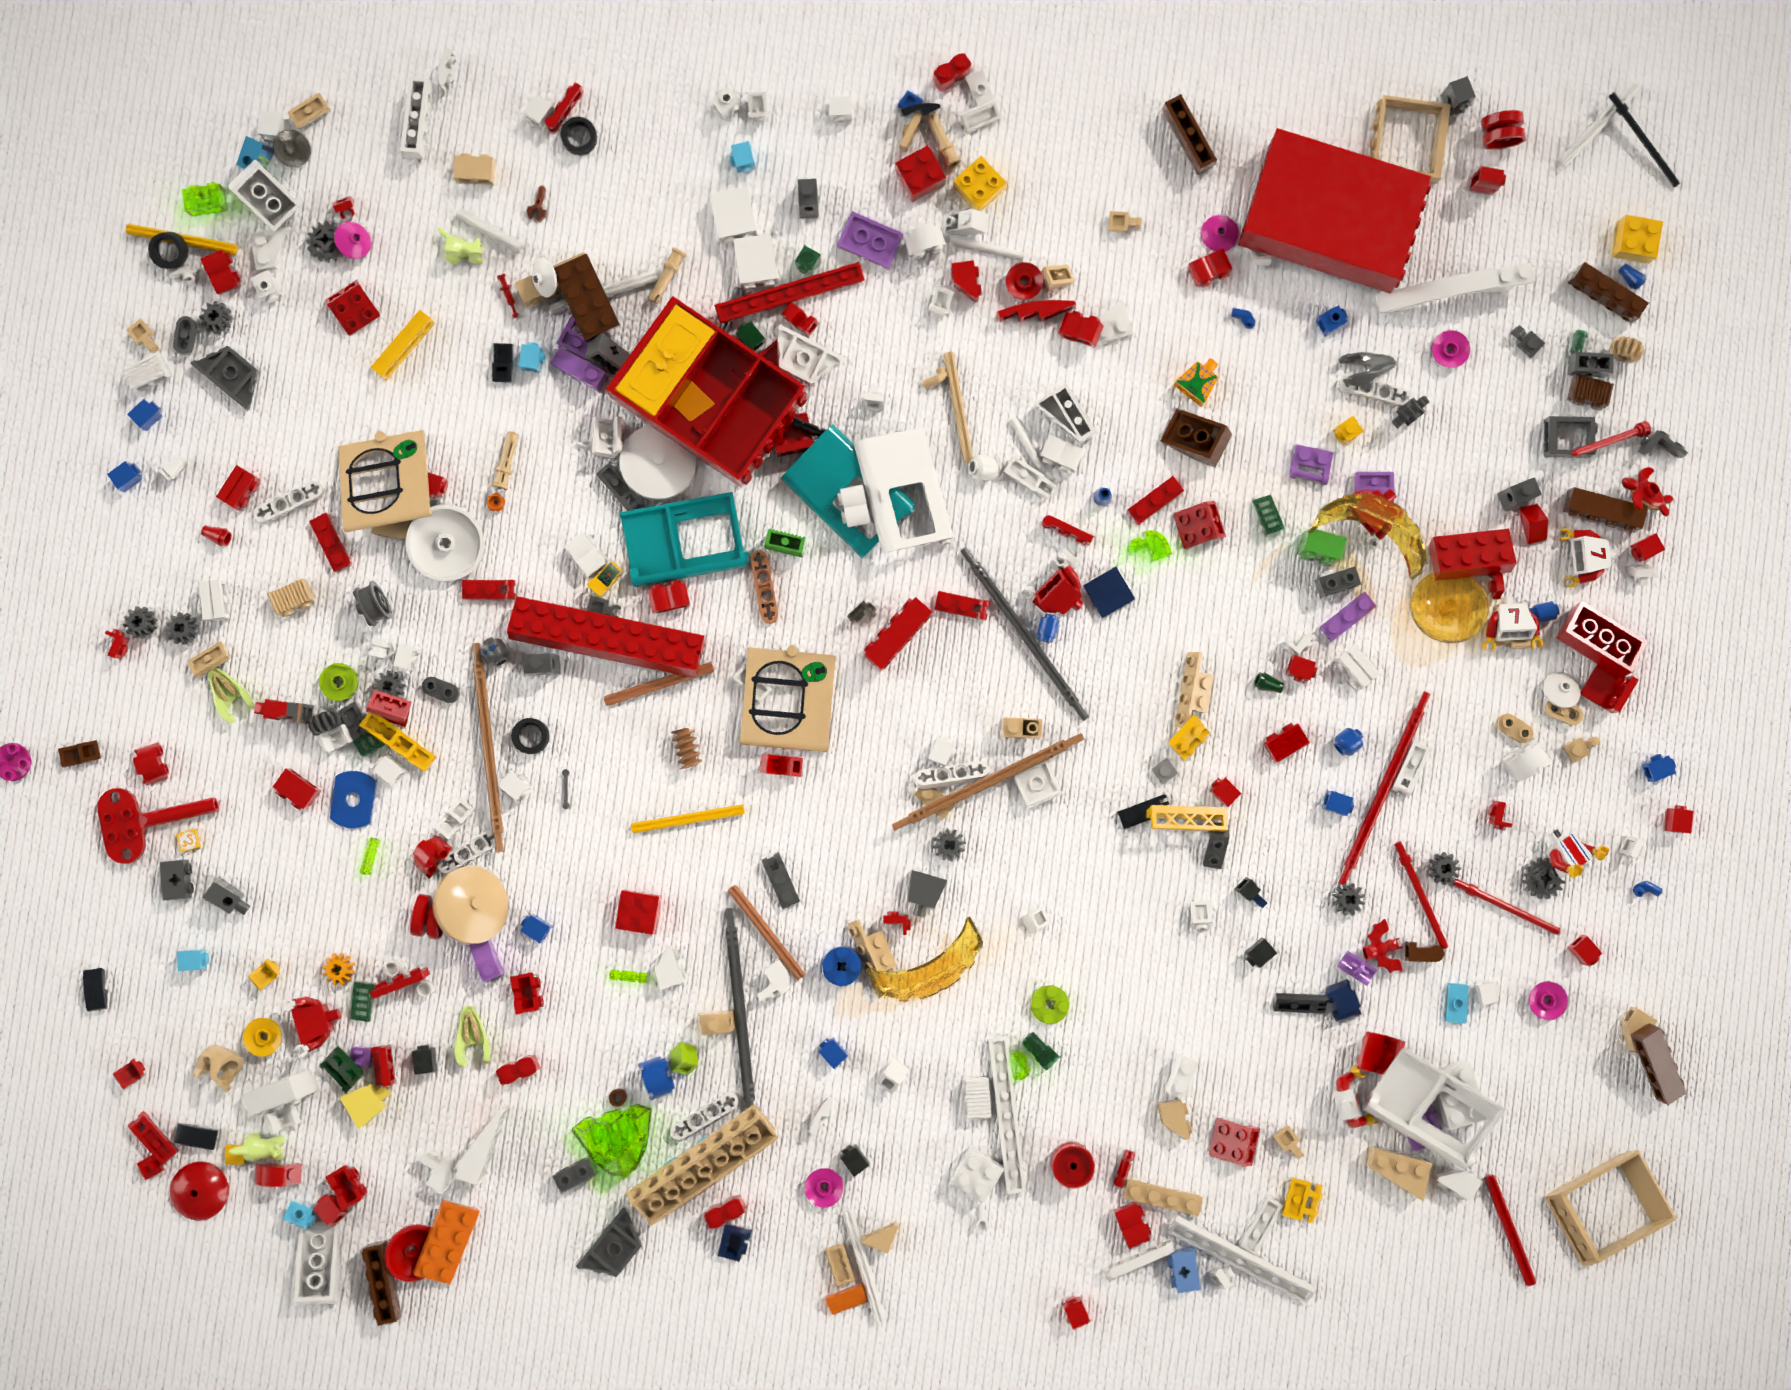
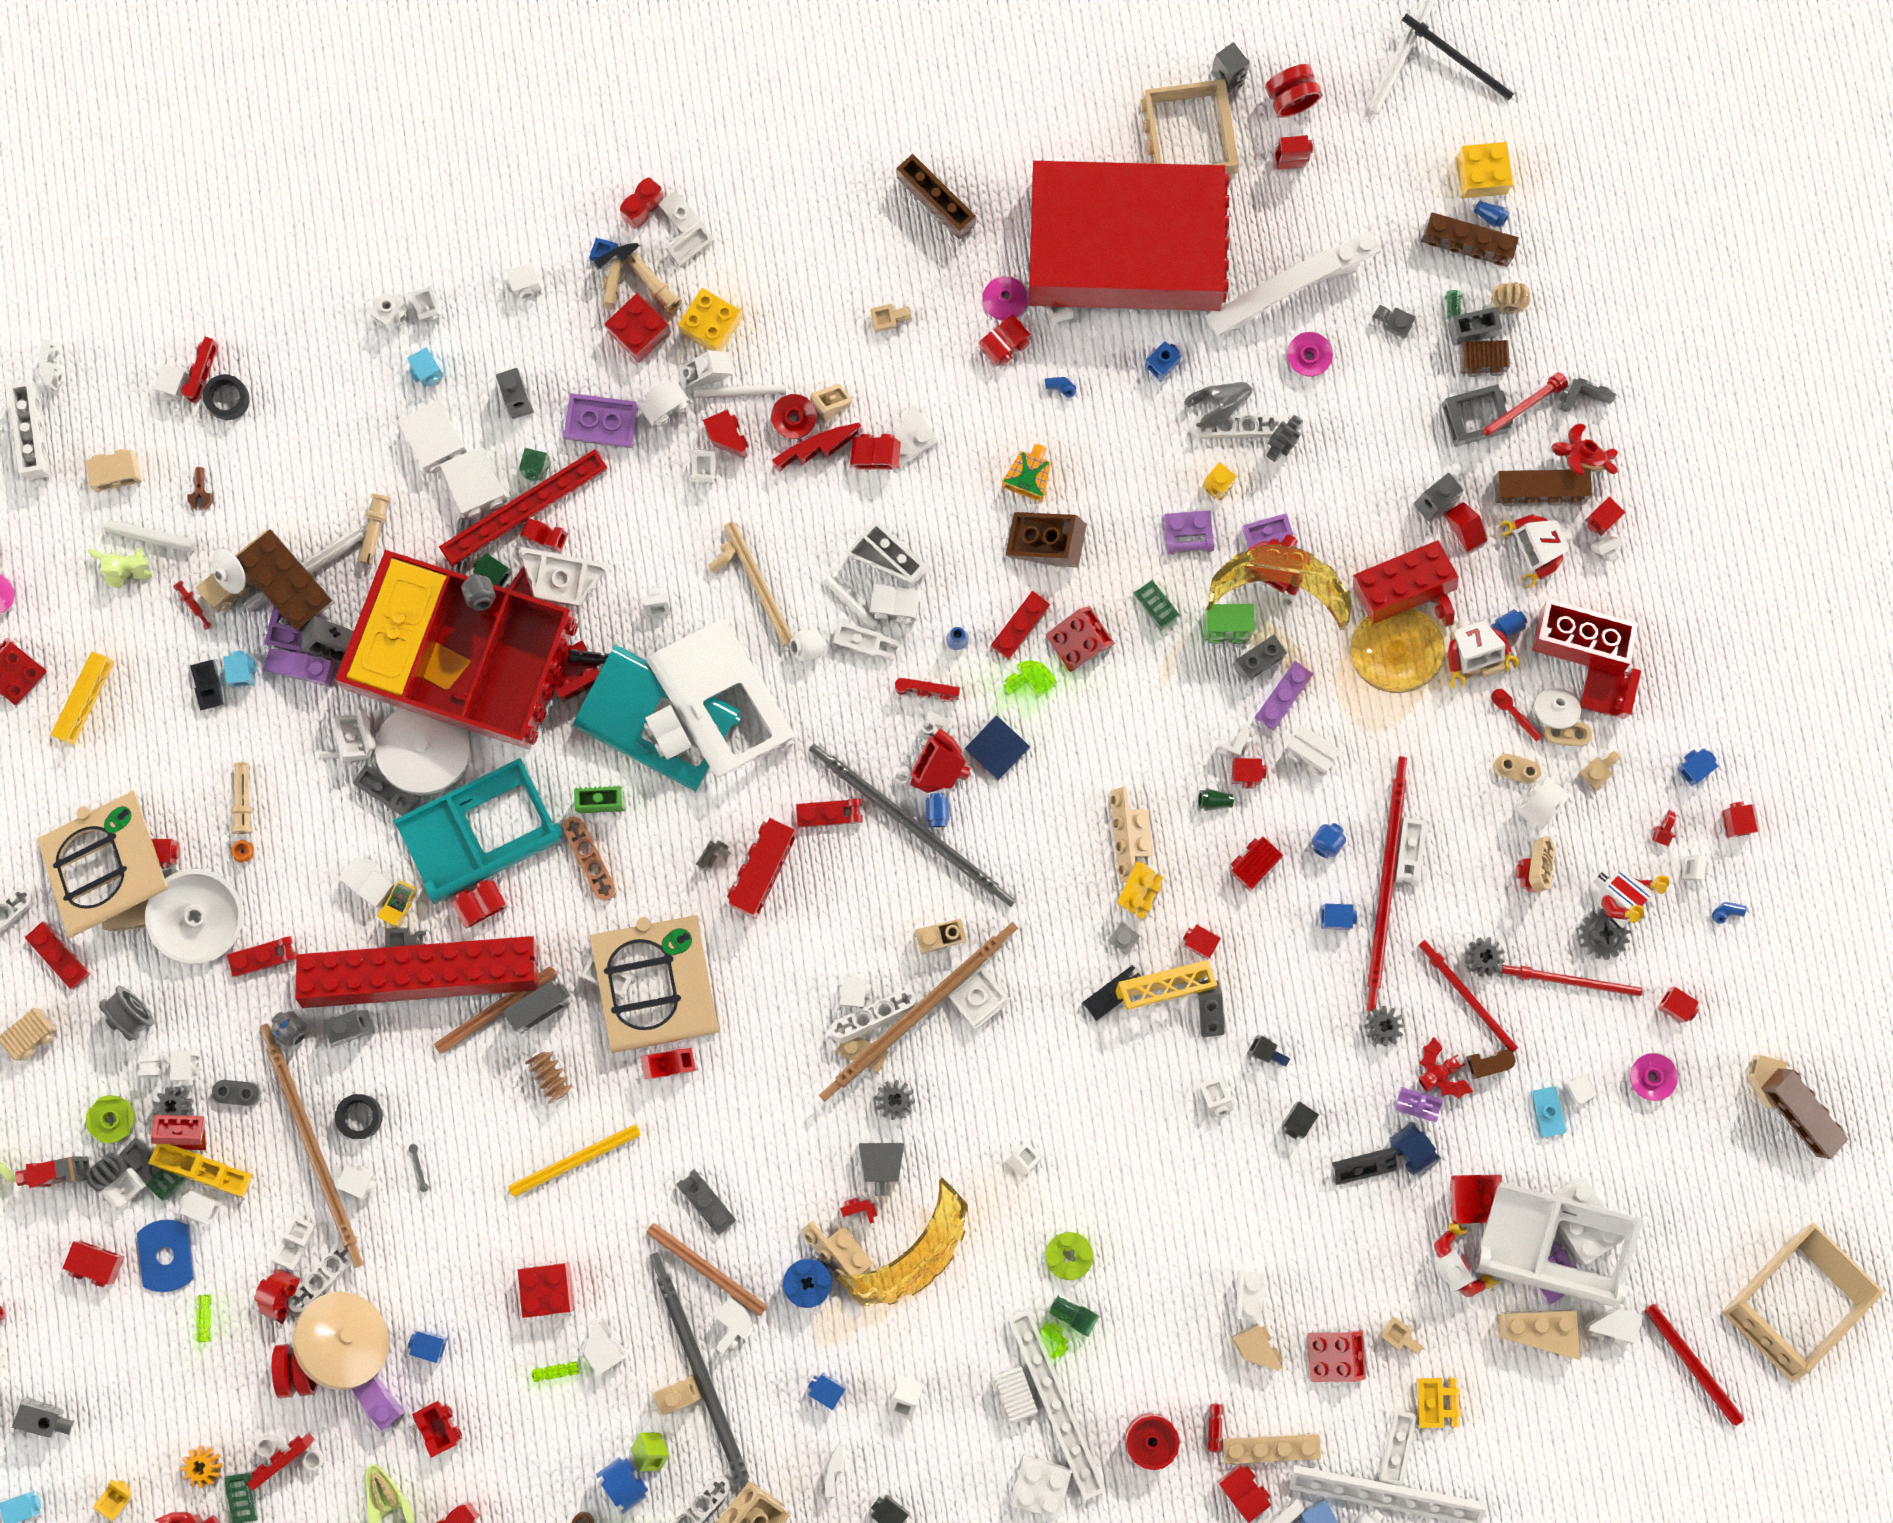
camera: 15 degrees left, 5 degrees down
none -> dark grey head [461,574,496,611]
none -> dark grey window [502,980,570,1034]
none -> red piece [1491,689,1543,742]
none -> tan beam [1529,836,1555,893]
none -> red piece [1652,809,1677,847]

